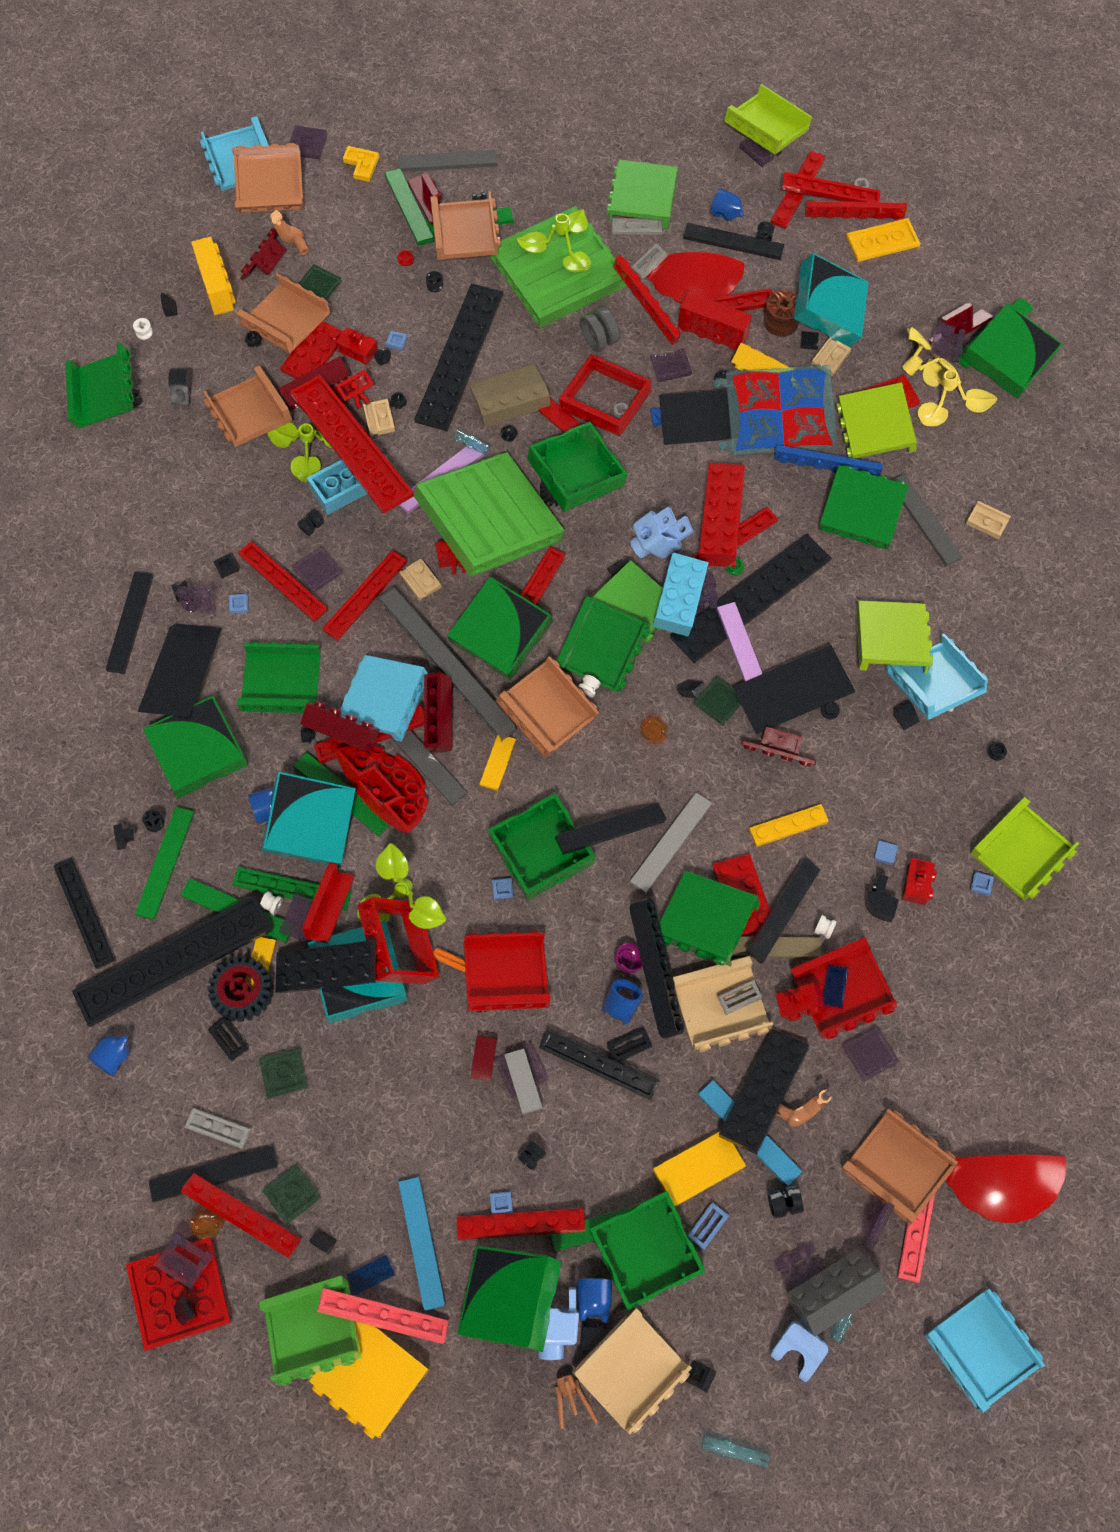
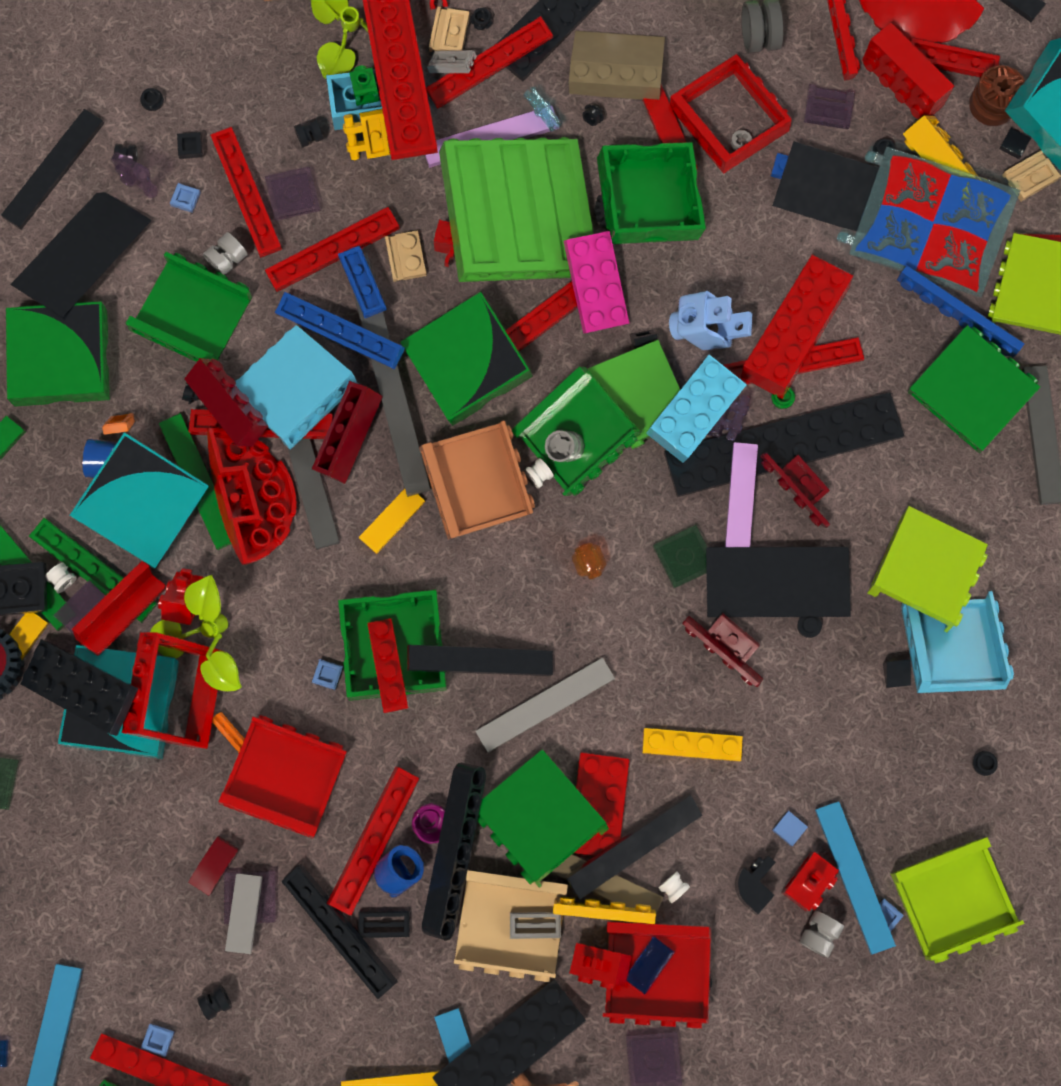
camera: 20 degrees right, 10 degrees up
black slope [677,680,705,699] -> none
none -> orange tile [102,413,135,435]
none -> black plate [140,88,164,111]
none -> red brick [158,568,205,625]
none -> light grey wheel [203,232,248,275]
none -> blue plate [275,292,405,370]
none -> red plate [327,767,419,916]
none -> blue tile [338,246,387,318]
none -> yellow plate [343,109,390,160]
none -> green brick [349,65,379,106]
none -> red plate [367,618,408,713]
none -> red tile [426,16,553,109]
none -> light grey tile [427,50,477,73]
none -> light grey wheel [545,430,585,462]
none -> yellow plate [553,897,656,924]
none -> dark pink plate [563,231,629,334]
none -> dark red bracket [760,453,830,528]
none -> light grey wheel [799,910,844,958]
none -> dark azure tile [815,802,896,955]

